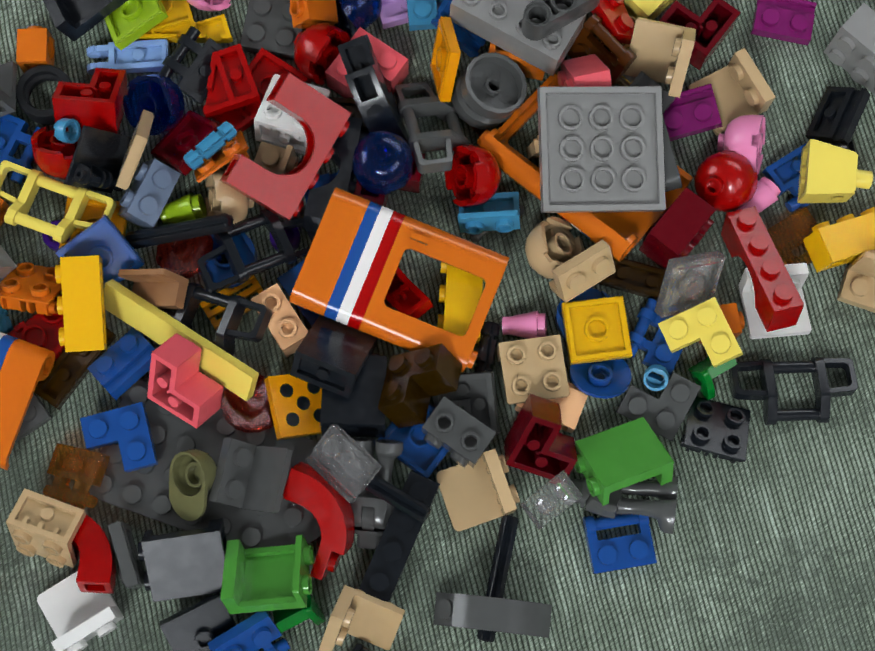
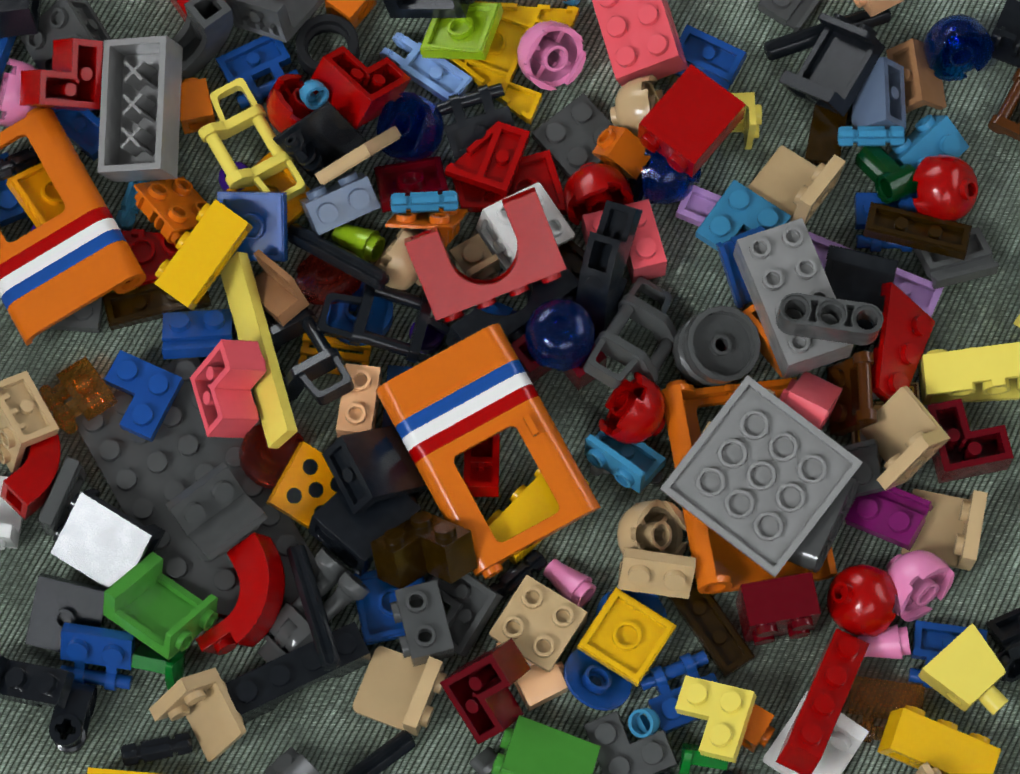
camera: 45 degrees right, 5 degrees down
olive cap [169,449,217,521] -> none
clear plate [305,424,382,503] -> none
light orange tile [430,16,461,102] -> none
clear plate [520,470,583,530] -> none
clear plate [655,250,726,318] -> none

